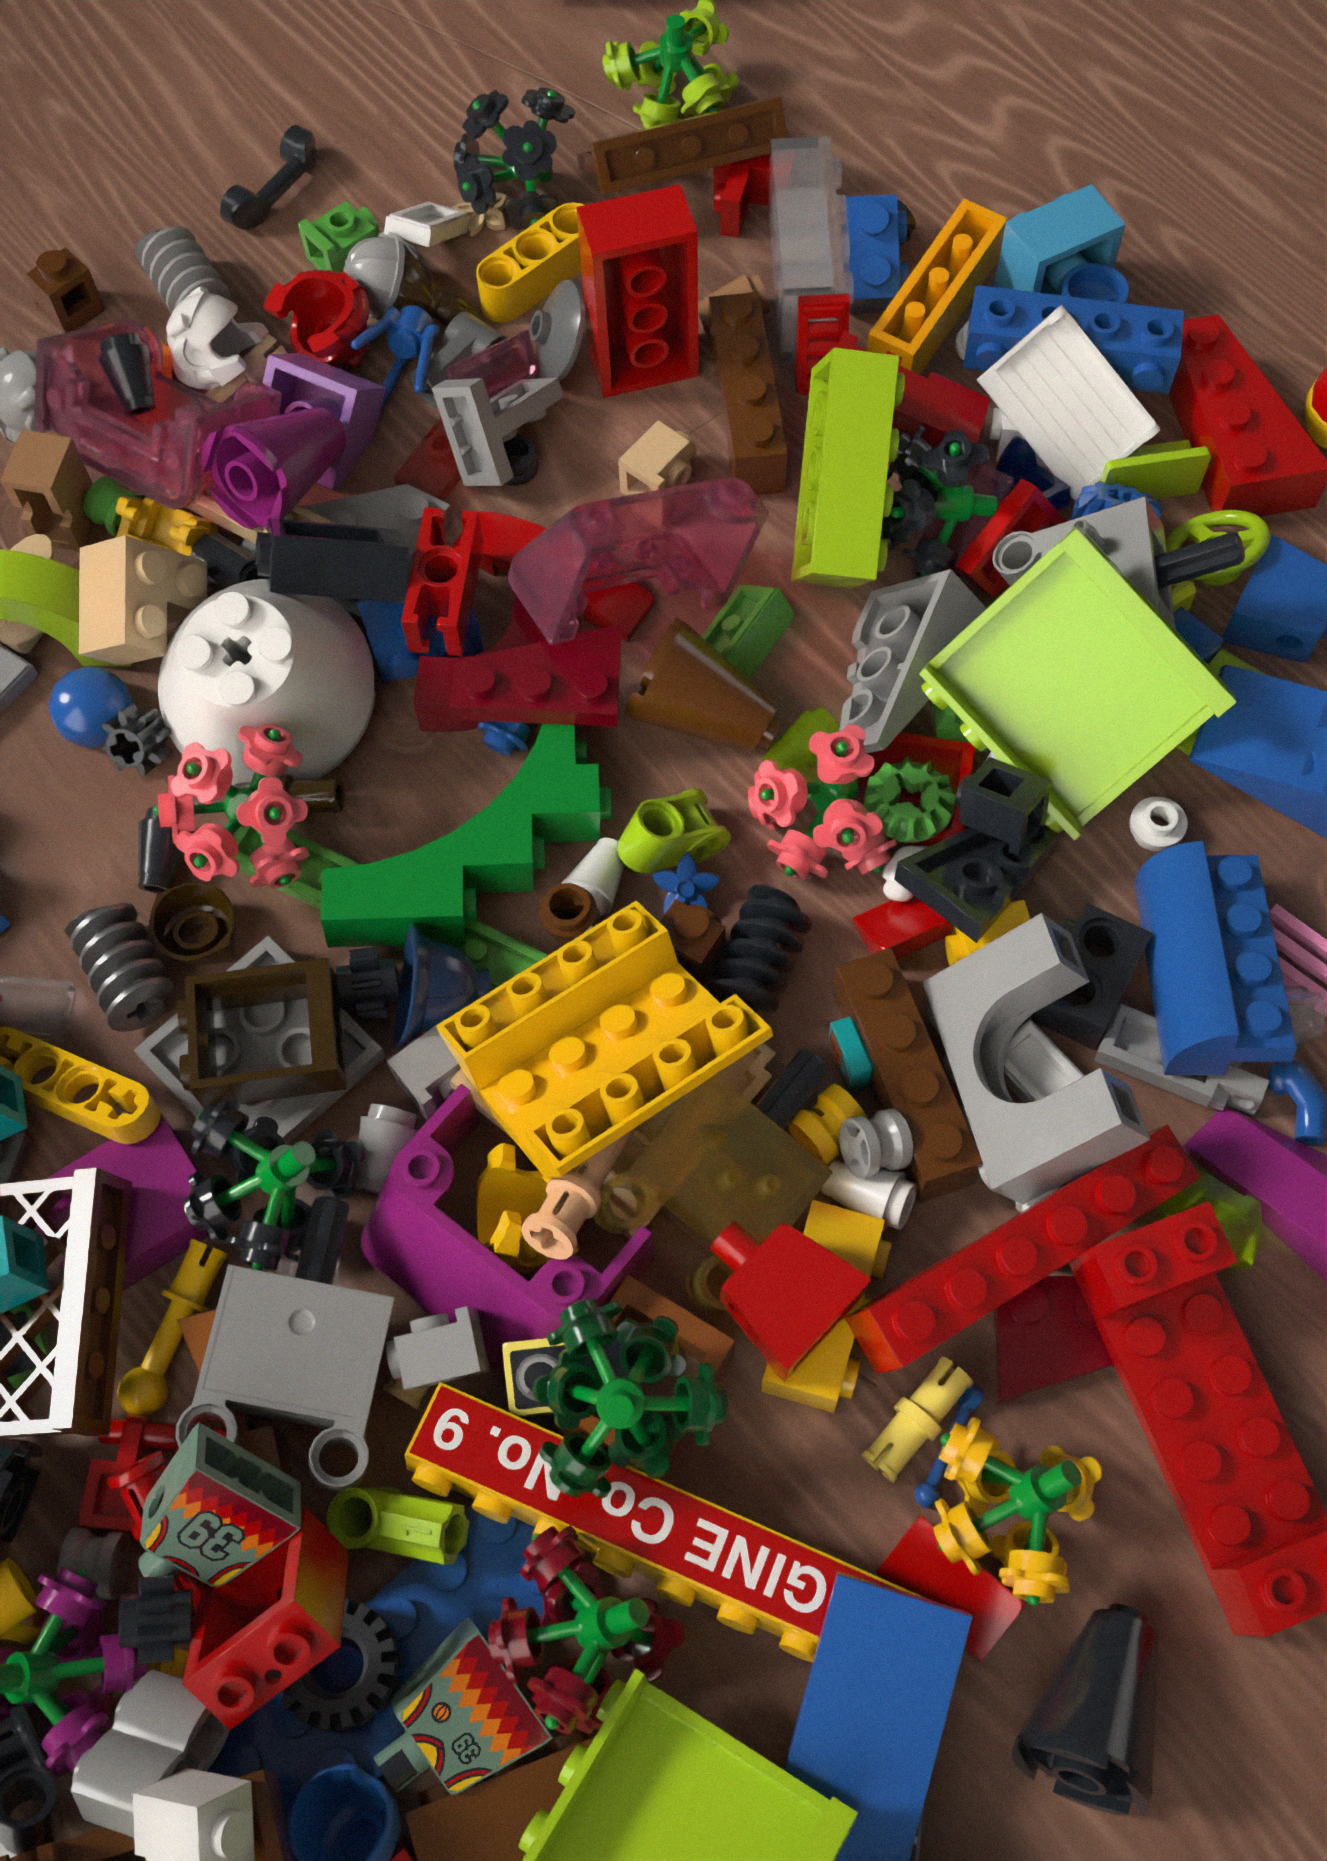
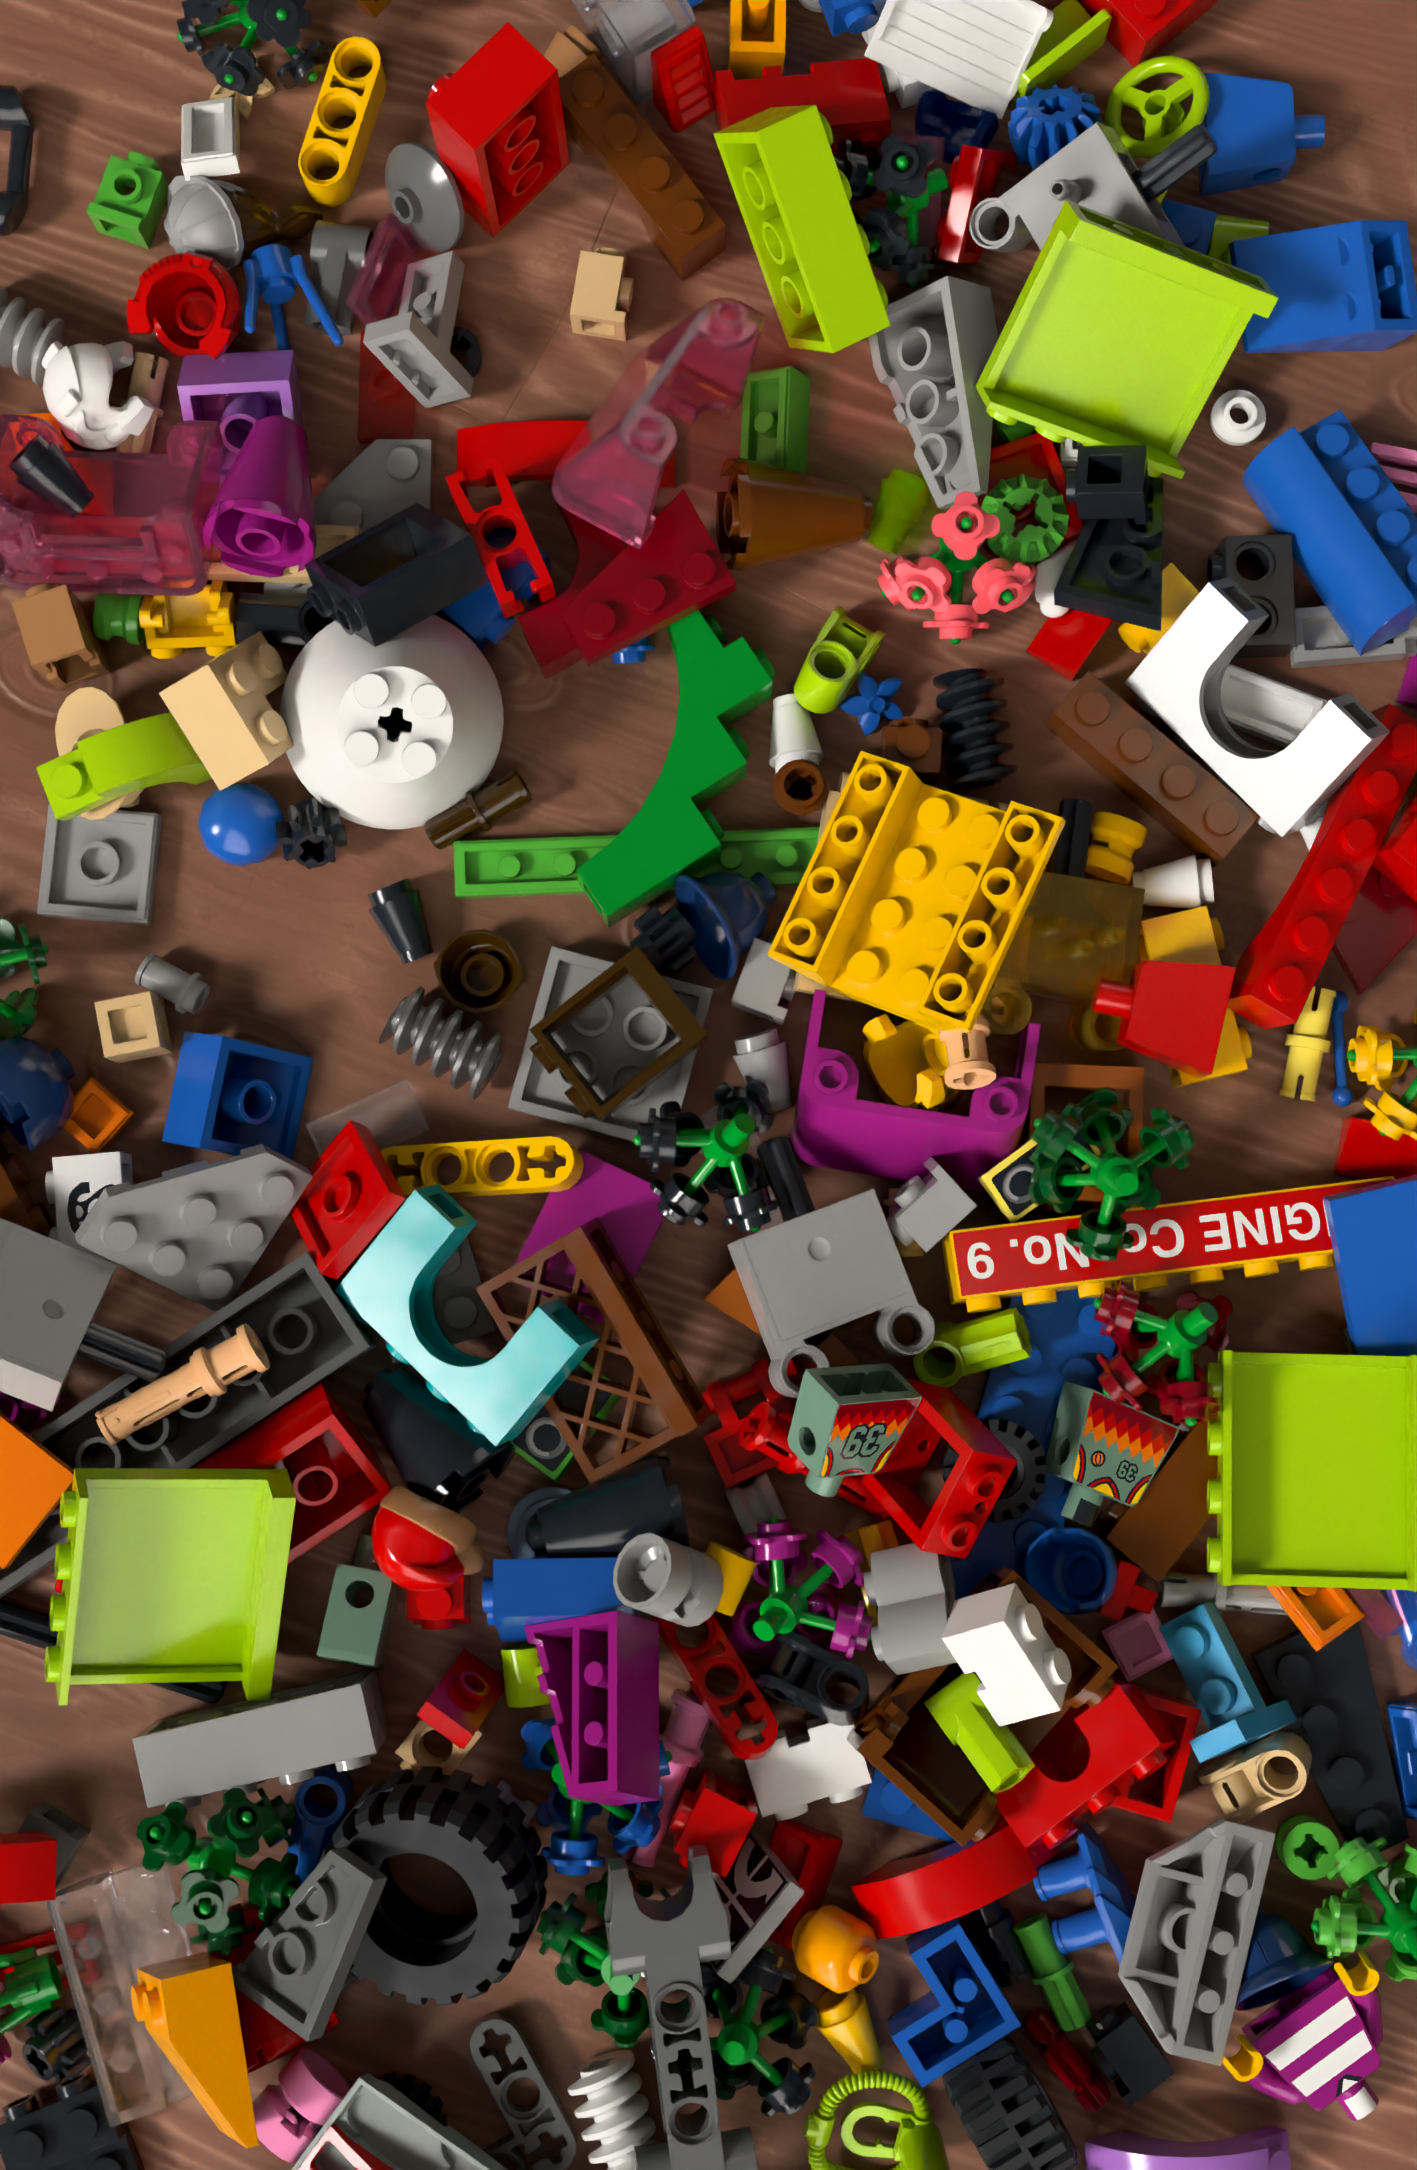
camera: 30 degrees left, 20 degrees up
yellow pin [117,1238,228,1416] -> none
black gear [119,1575,193,1664] -> none
coral plant [153,724,310,889] -> none
teal tile [828,1016,874,1095] -> none
light grey wheel [839,1109,913,1178] -> none

